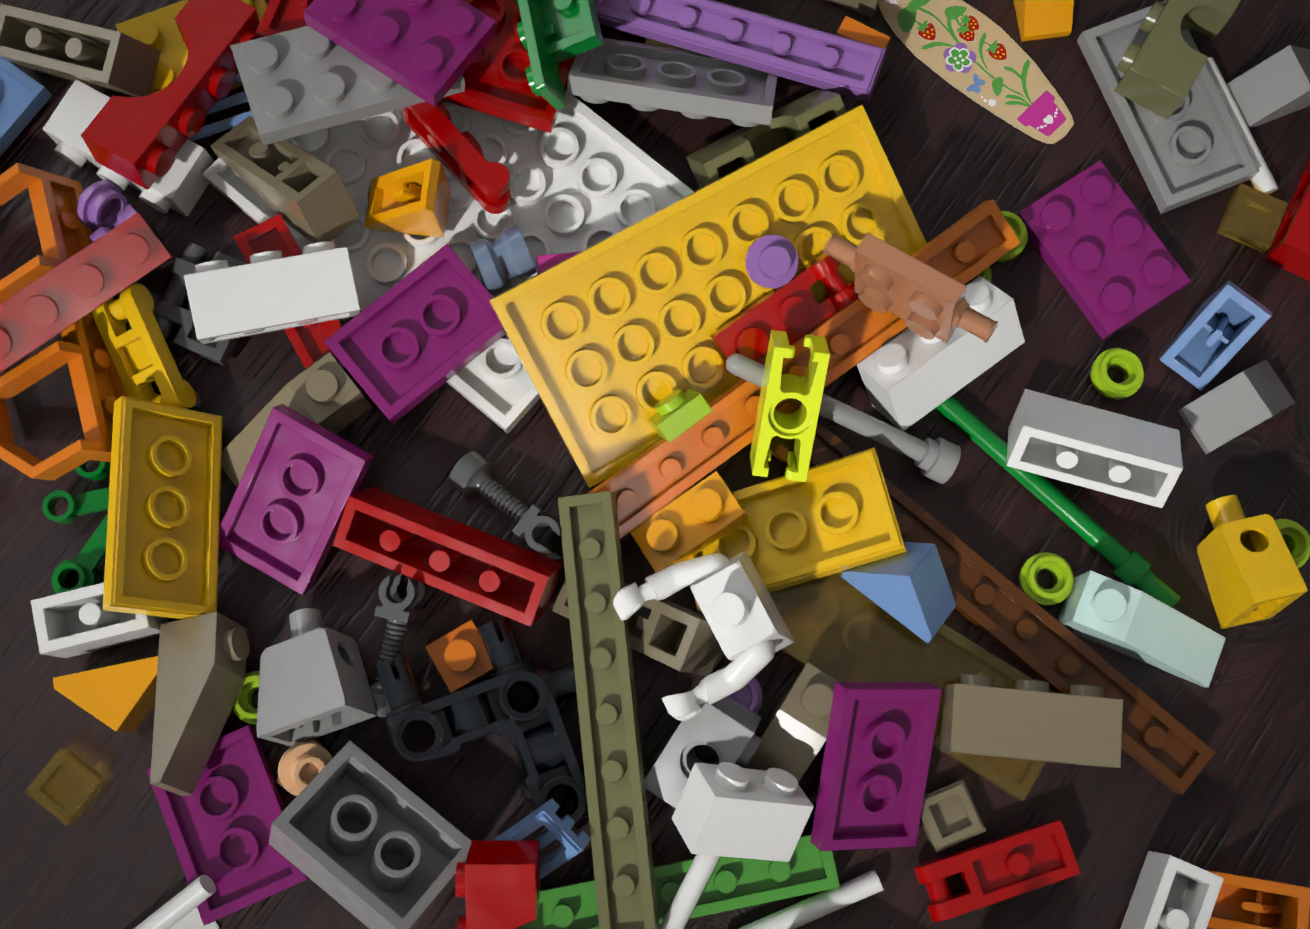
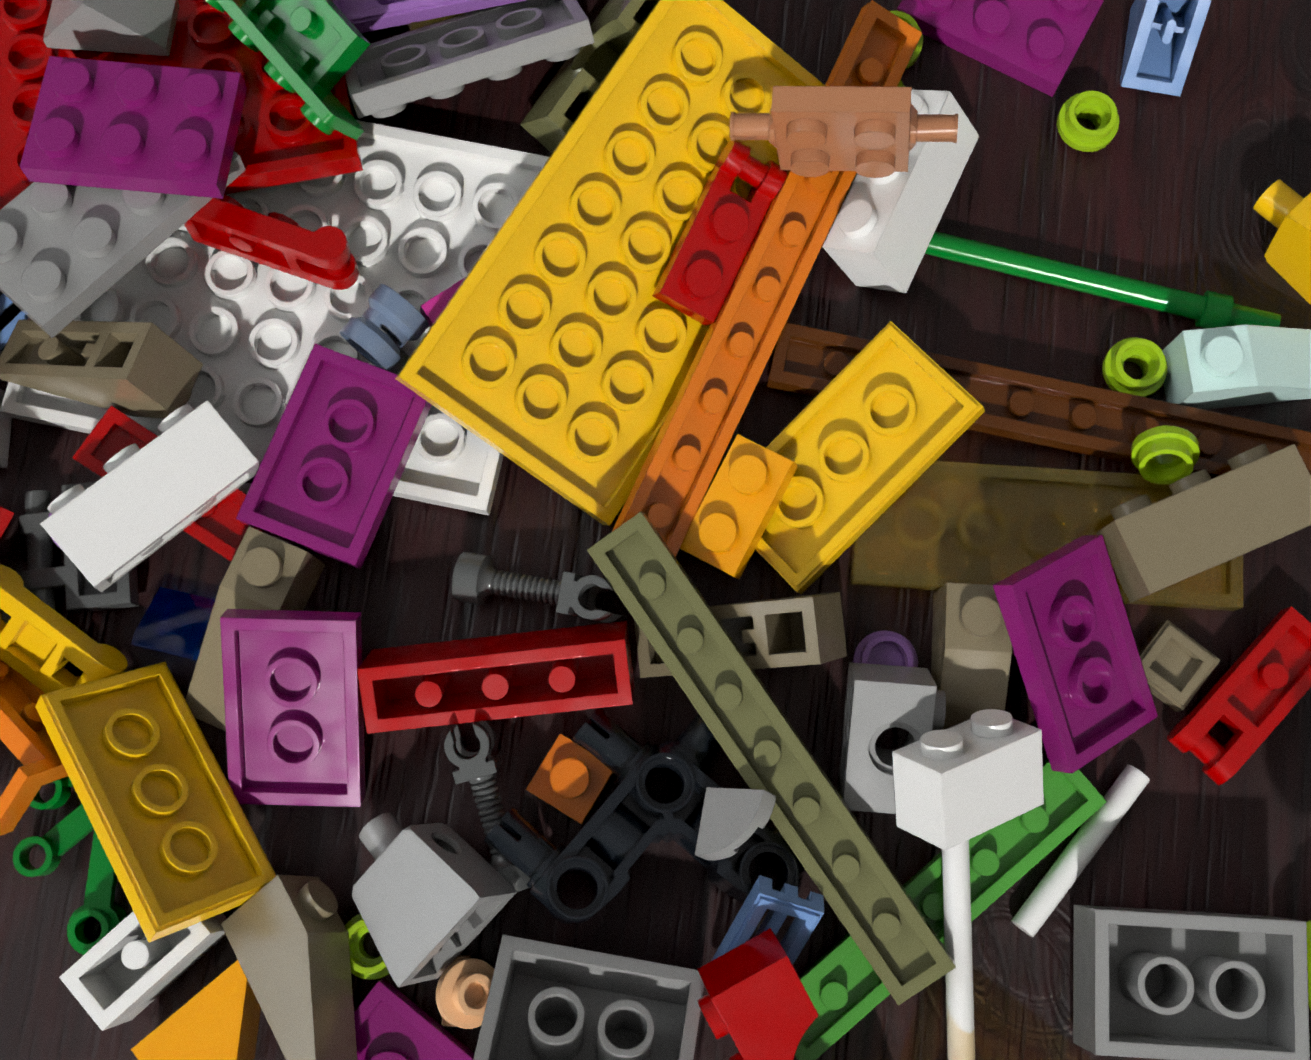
camera: 25 degrees left, 0 degrees up
light orange slope [364,158,451,238] -> none
white torso [613,550,795,721] -> none
lime plate [649,389,713,443] -> none
light grey piece [726,353,961,484] -> none
medium lavender plate [745,235,798,288] -> none
neon yellow piece [750,330,830,482] -> none
medium blue slope [841,542,956,644] -> none
white brick [1006,389,1183,508] -> none
light grey slope [1178,359,1295,454] -> none
none -> clear blue slope [131,587,215,661]
none -> light grey tile [695,787,776,860]
none -> lime plate [1131,425,1200,485]

